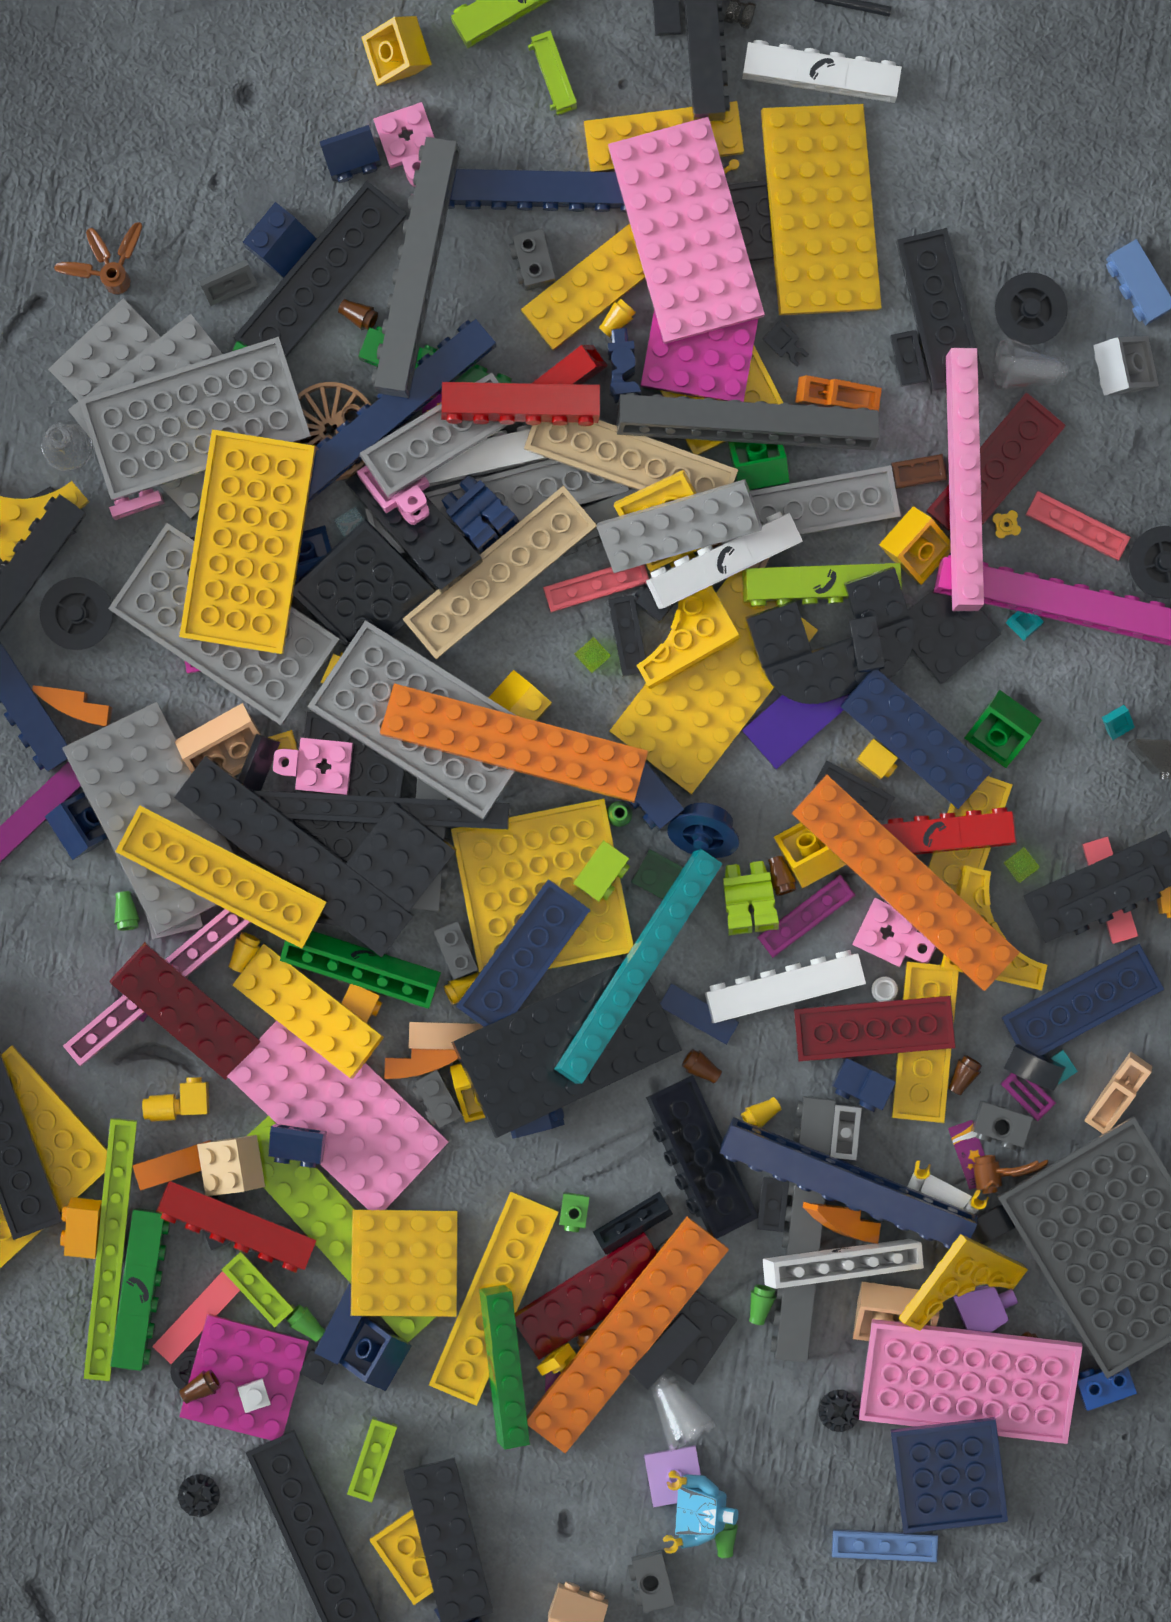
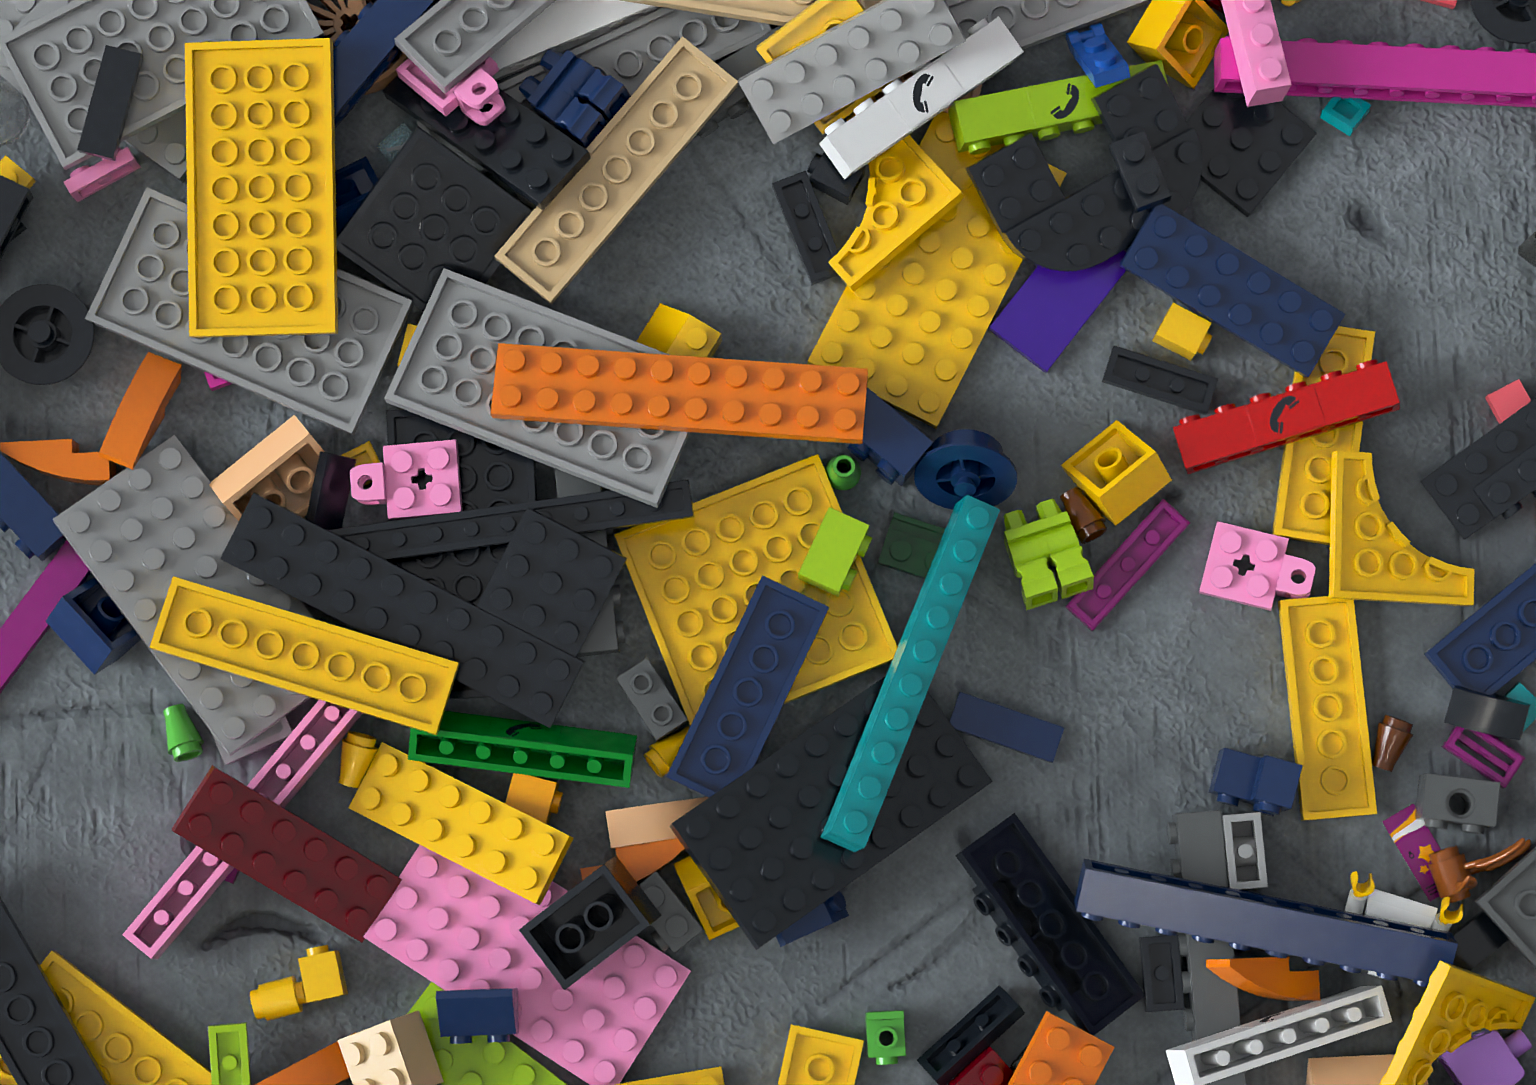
camera: 10 degrees left, 5 degrees down
coral tile [543,564,649,613] -> none
clear neon green plate [574,637,611,674] -> none
reddish brown cone [682,1049,722,1084] -> none
white brick [705,950,866,1023] -> none
yellow cone [741,1097,782,1128] -> none
orange plate [791,775,1020,991] -> none
dark red plate [794,996,956,1061] -> none
white plate [871,977,898,1002] -> none
green slope [964,690,1042,768] -> none
clear neon green plate [1003,847,1040,883] -> none
teal plate [1101,705,1135,740] -> none
none -> black tile [77,45,143,161]
none -> orange slope [99,352,182,470]
none -> black brick [519,856,662,990]
none -> blue plate [1066,23,1130,88]

